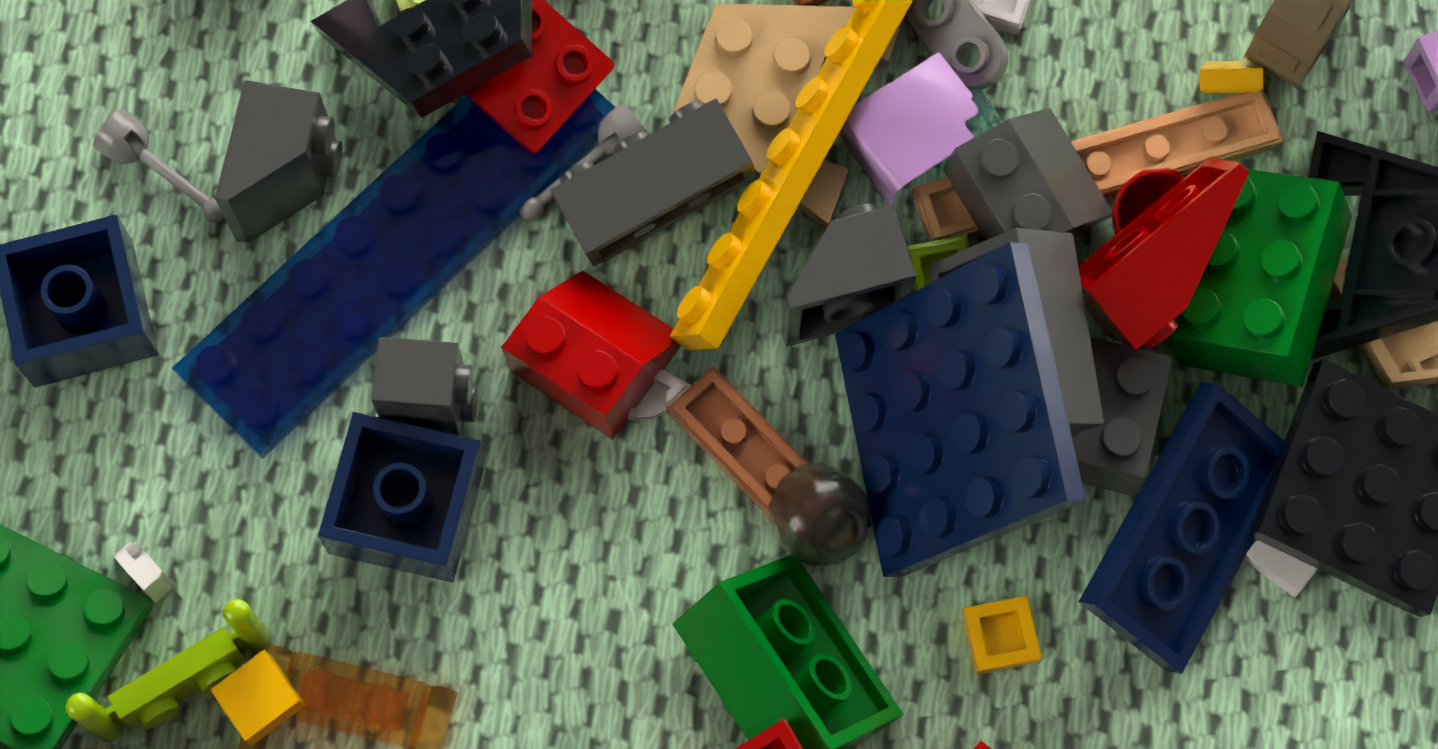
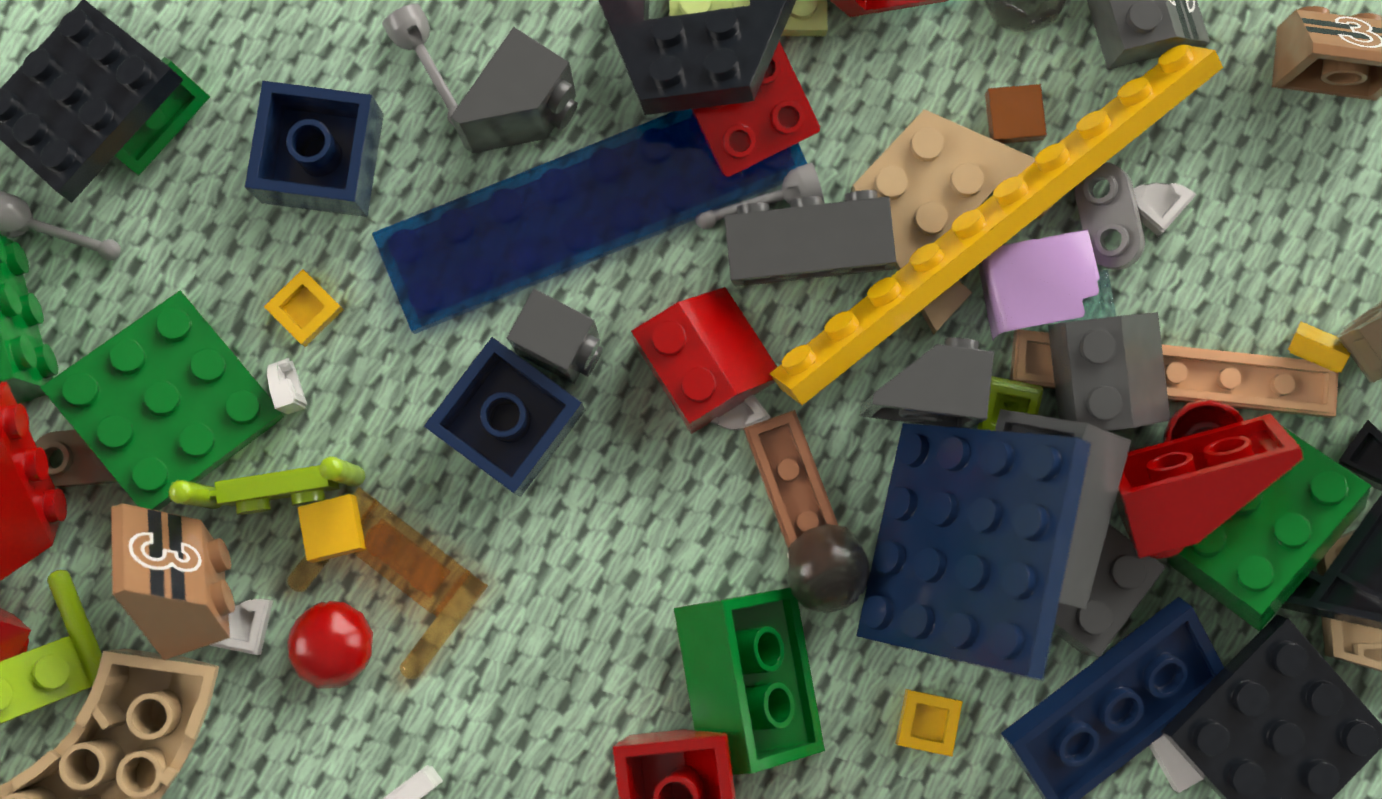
camera: 20 degrees right, 10 degrees up
none -> yellow tile [264,269,344,347]

